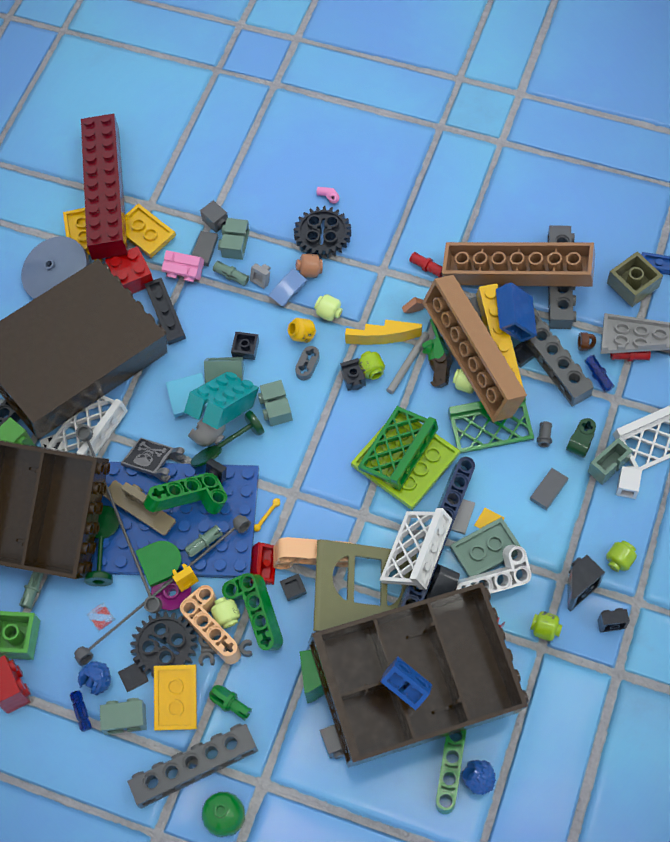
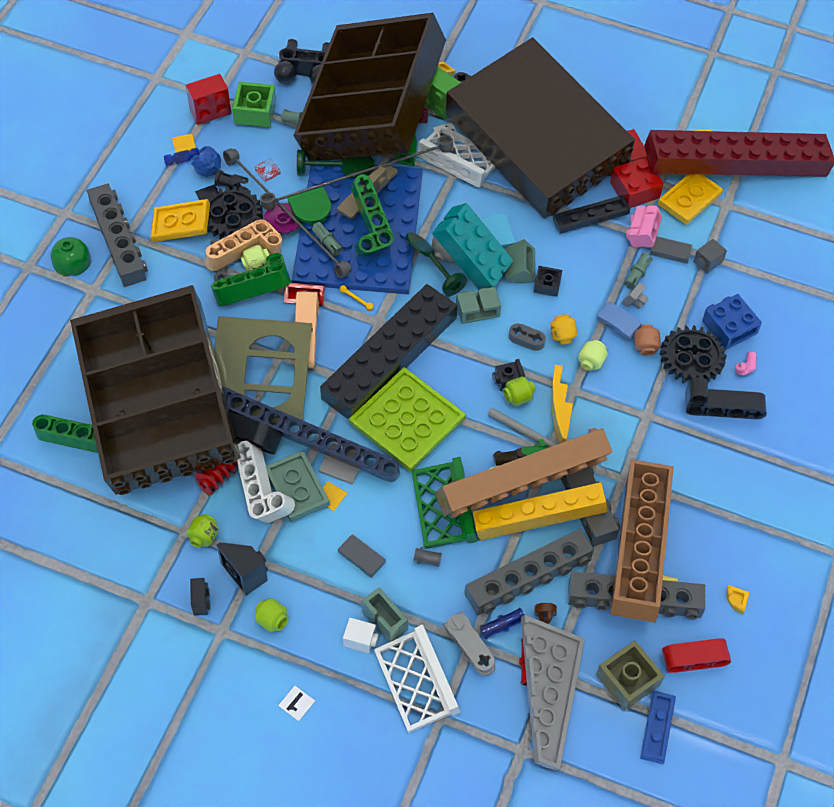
camera: 85 degrees right, 5 degrees down
sand blue dish [21,236,90,299] -> none
sand green piece [100,698,147,735] -> none
flat silver flag [121,438,186,482] -> none
yellow tile [172,564,199,592] -> none
black plate [206,458,227,484] -> none
green arm [209,685,252,721] -> none
sand green piece [218,218,250,260] -> none
black plate [280,574,307,601] -> none
green fence [358,406,438,491] -> none
white fence [380,508,452,590] -> none
blue brick [381,656,432,710] -> none
red pin [409,252,442,278] -> none
blue piece [462,759,496,795] -> none
blue brick [496,282,537,342] -> none
black tile [514,342,535,368] -> none
dark green piece [566,418,596,458] -> none
none -> yellow sticker [172,134,196,153]
none -> black piece [214,170,249,193]
none -> black brick [320,284,458,420]
none -> light grey piece [443,611,495,676]
none -> red beam [662,638,731,673]
none -> black beam [685,377,767,419]
none -> blue brick [702,294,762,349]
none -> yellow tile [726,585,750,614]

